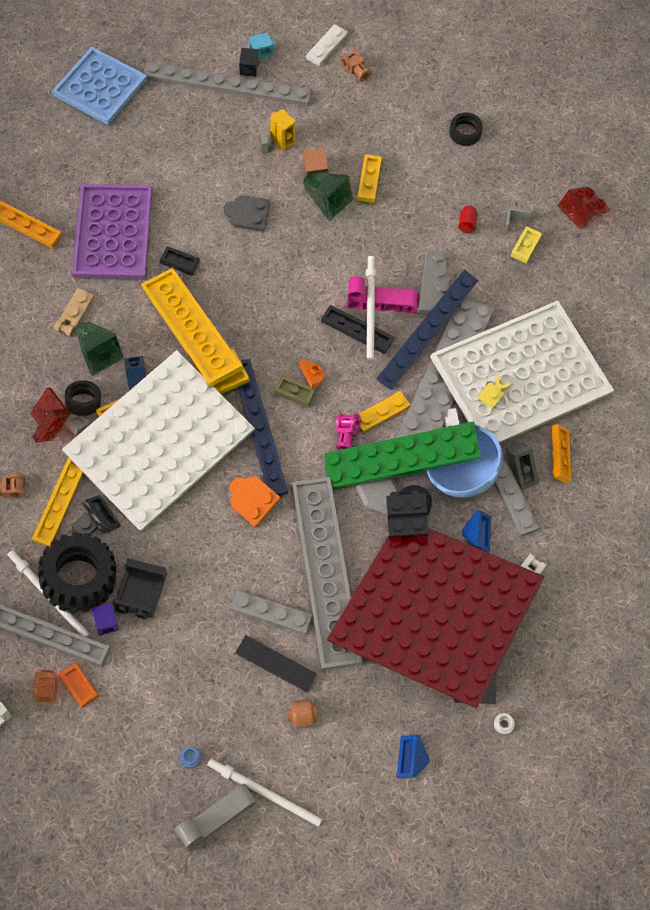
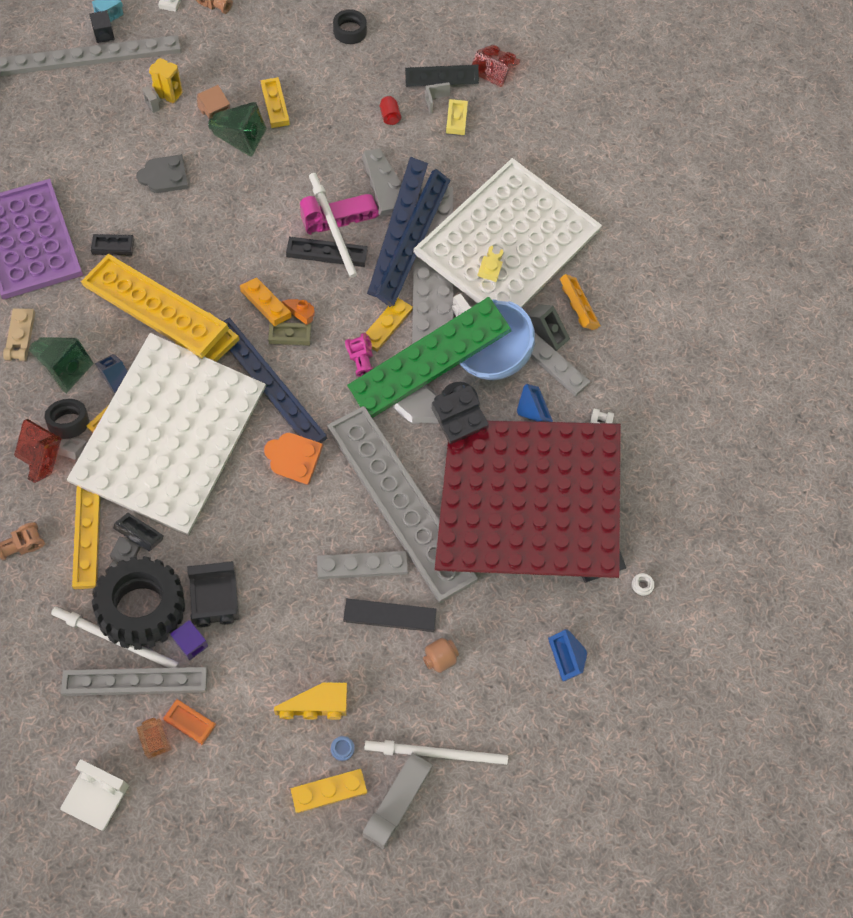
camera: 25 degrees left, 0 degrees up
none -> light orange plate [240,277,291,326]
none -> yellow slope [274,682,347,720]
none -> yellow plate [290,769,367,814]
none -> dark blue plate [374,168,451,307]
none -> black plate [405,65,479,87]

